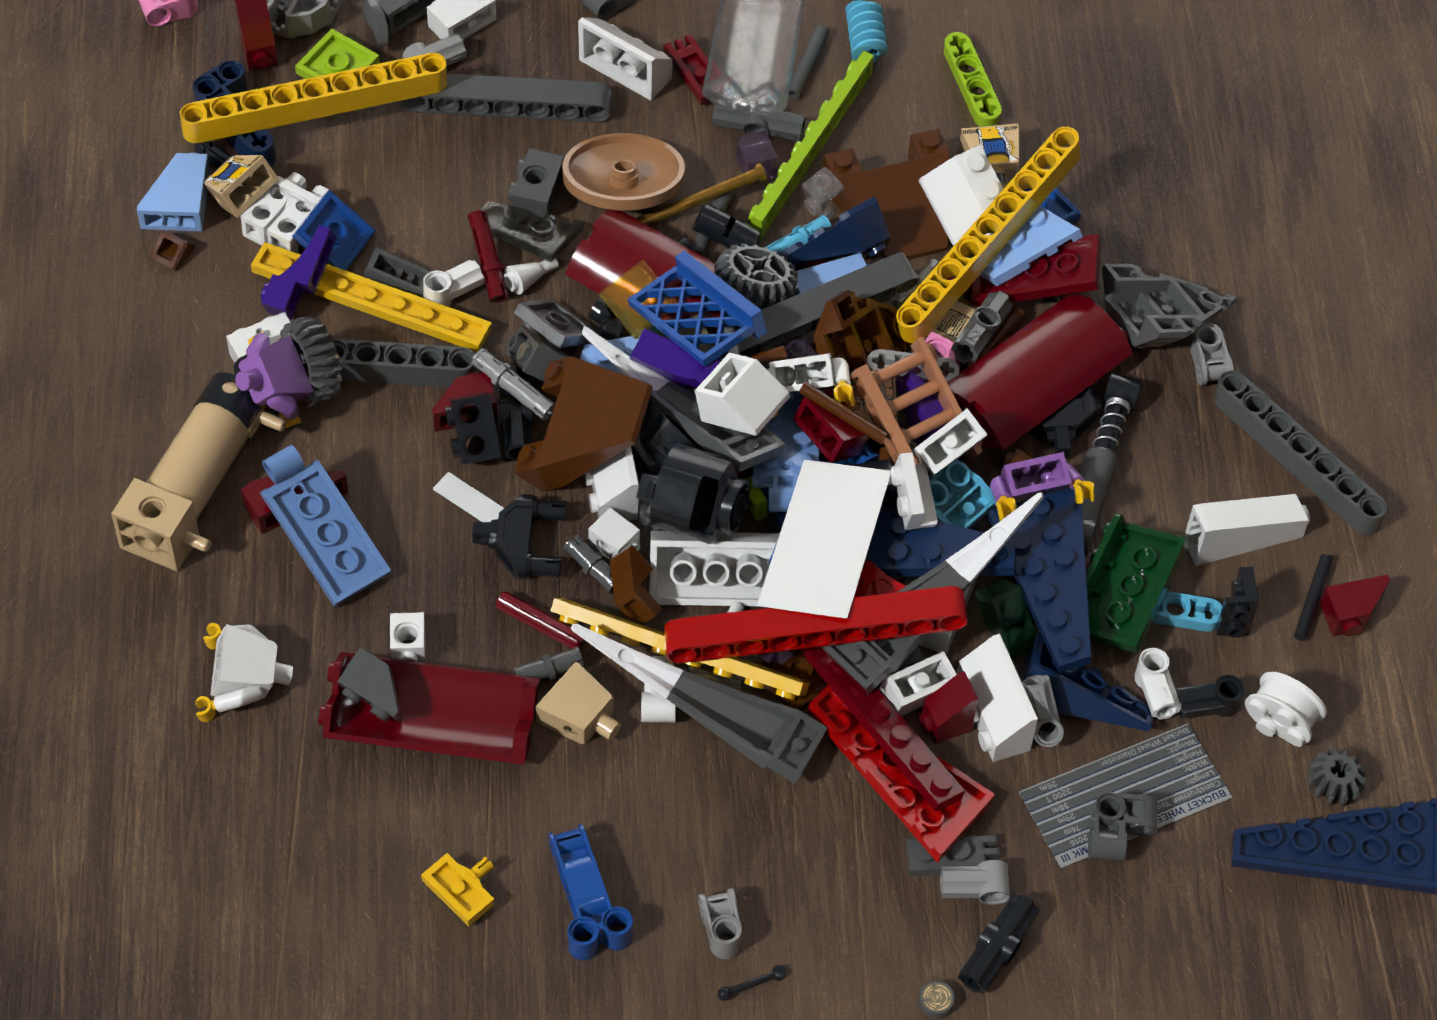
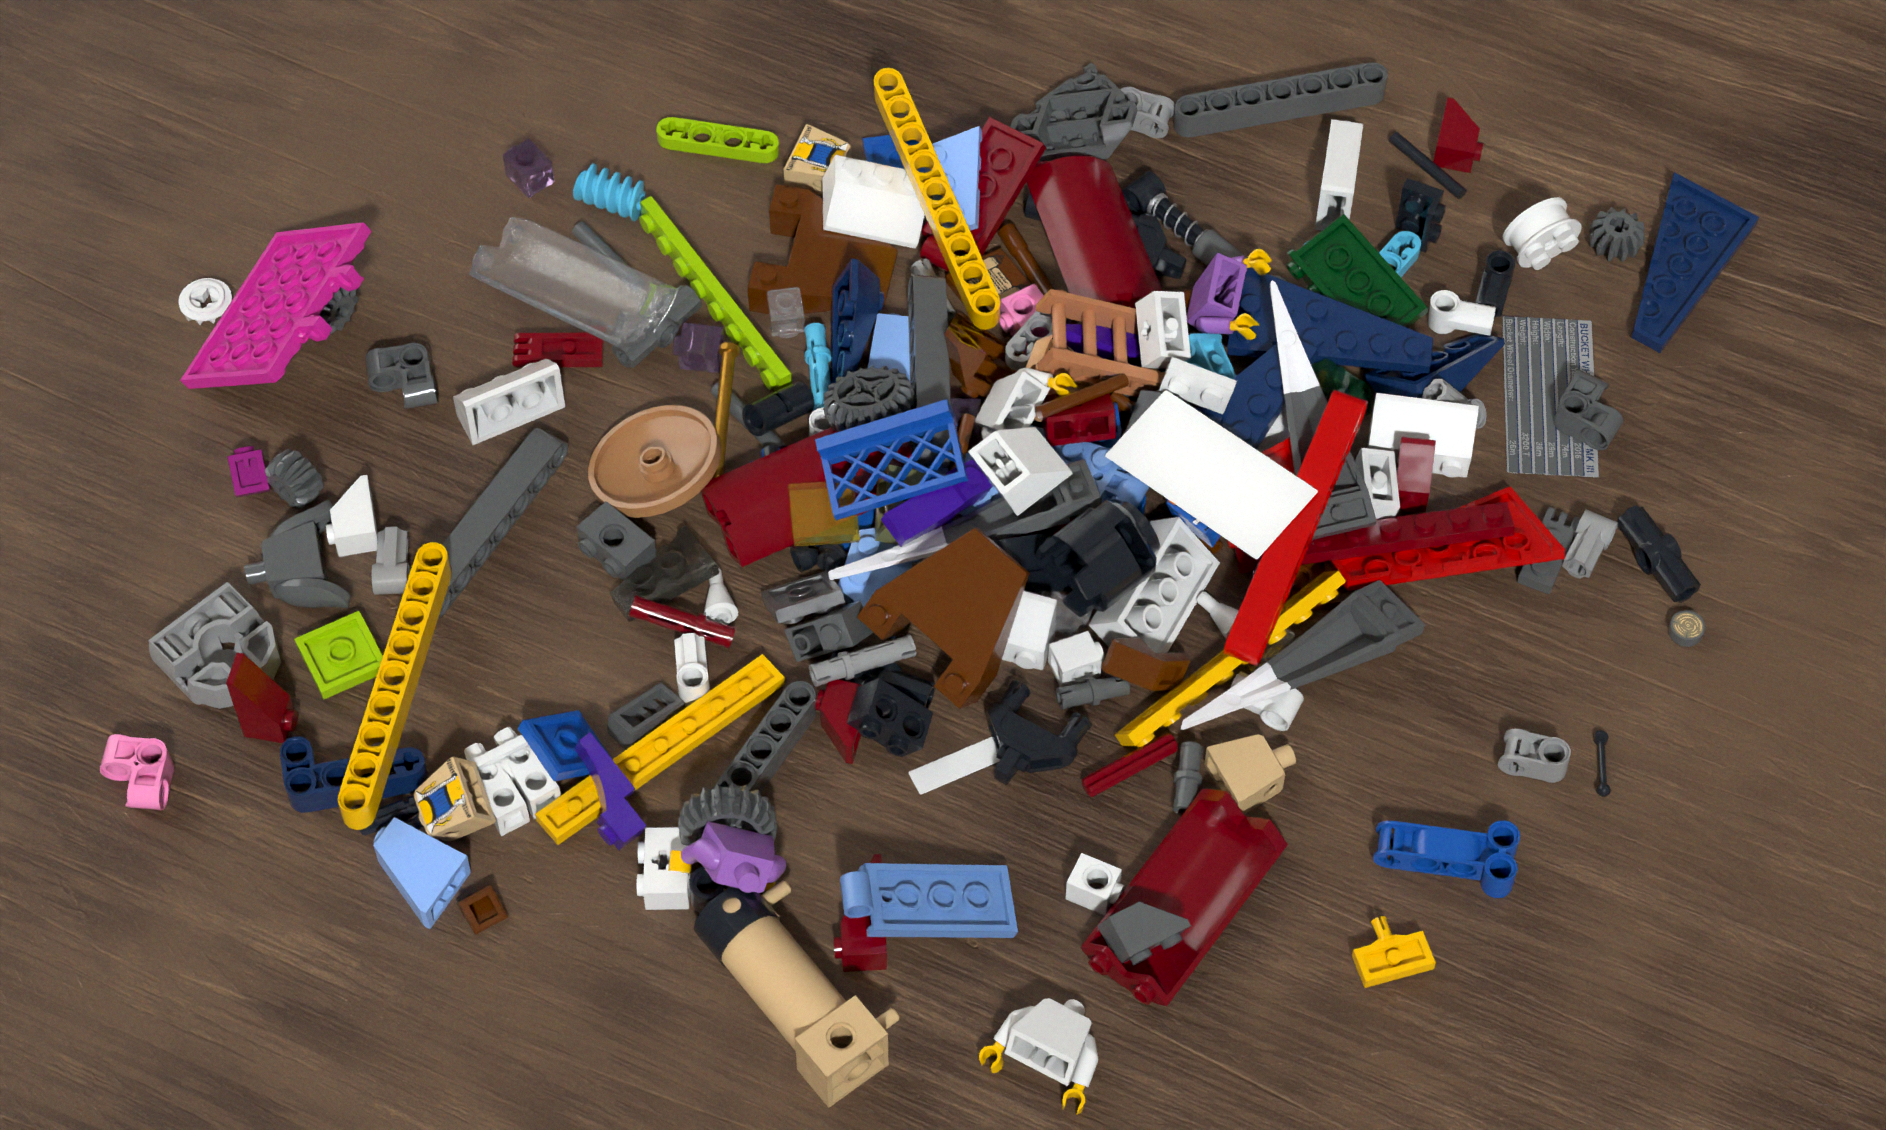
camera: 60 degrees left, 0 degrees up
dark grey piece [951,291,1013,364] -> none

